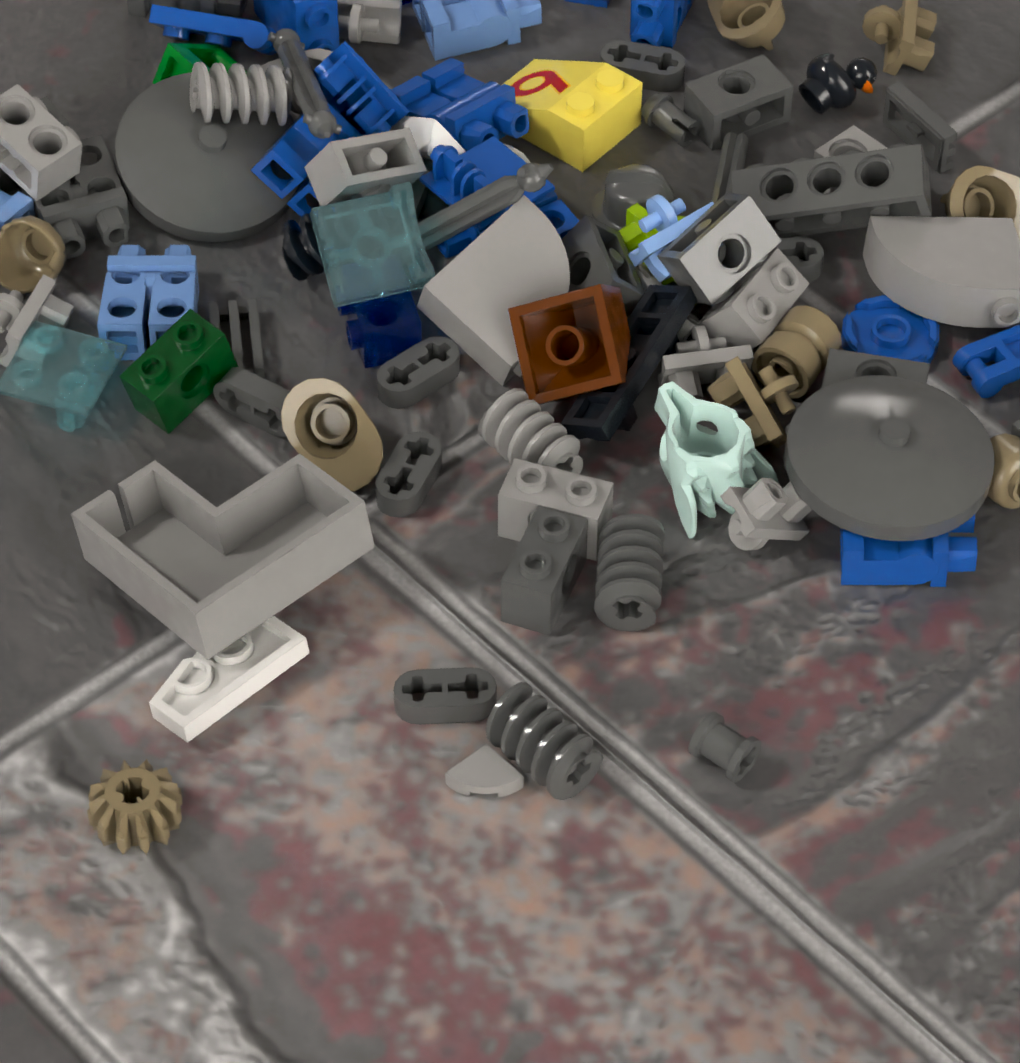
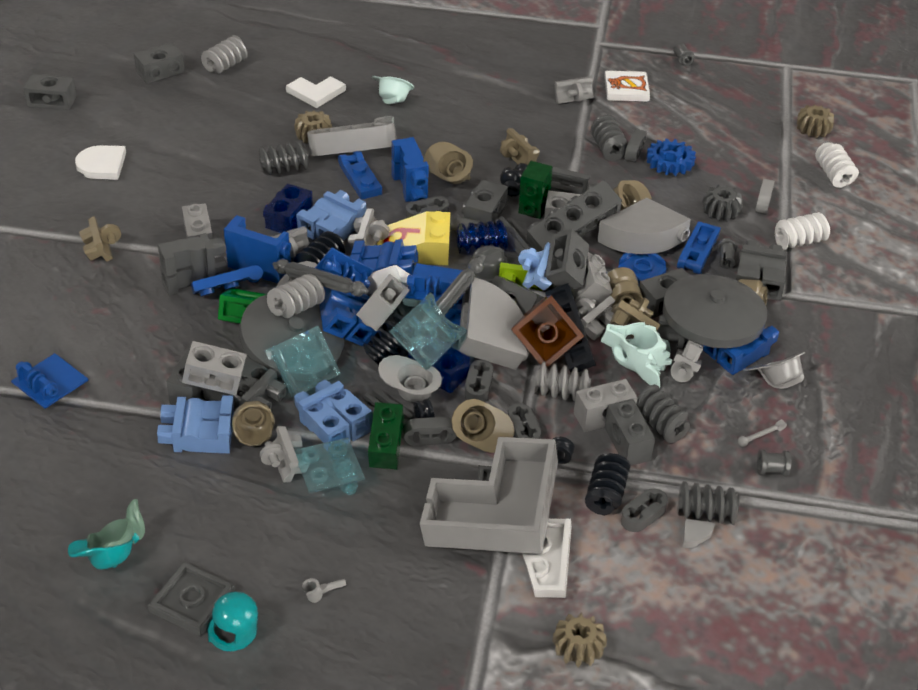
camera: 40 degrees left, 5 degrees down
none -> clear light blue piece [264,326,341,398]
none -> black piece [294,231,346,265]
none -> light grey hips [348,208,390,249]
none -> light grey piece [378,355,442,402]
none -> black bush [413,399,435,418]
none -> clear blue piece [457,220,508,254]
none -> dark green brick [518,161,553,219]
none -> black bush [553,437,575,464]
none -> black piece [585,453,631,516]
none -> light grey hinge [738,419,787,447]
none -> light grey piece [743,352,805,389]

